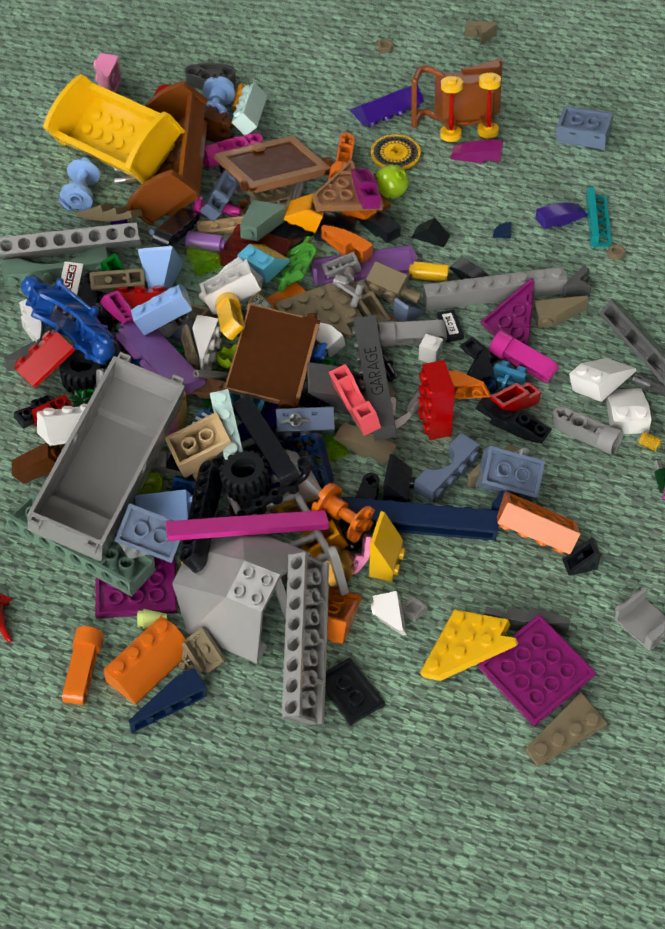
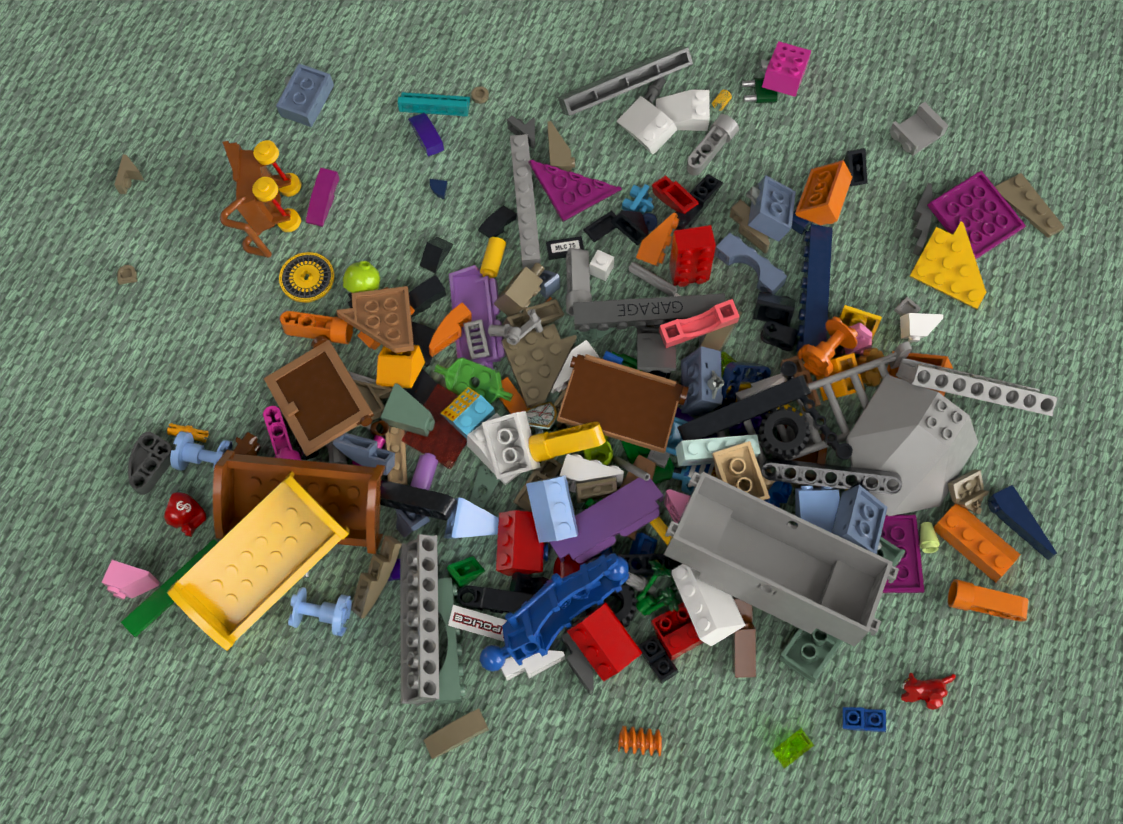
camera: 85 degrees left, 15 degrees up
dark tan slope [90,268,145,292] -> none
dark pink slope [100,291,133,325] -> none
dark pink tile [165,510,329,541] -> none
clear neon green slope [186,246,221,276] -> none
light aqua brick [232,82,268,135] -> none
black tile [325,658,385,726] -> none
dark purple slope [350,83,424,127] -> none
magenta slope [351,169,381,209] -> none
dark pink beam [489,330,559,383] -> none

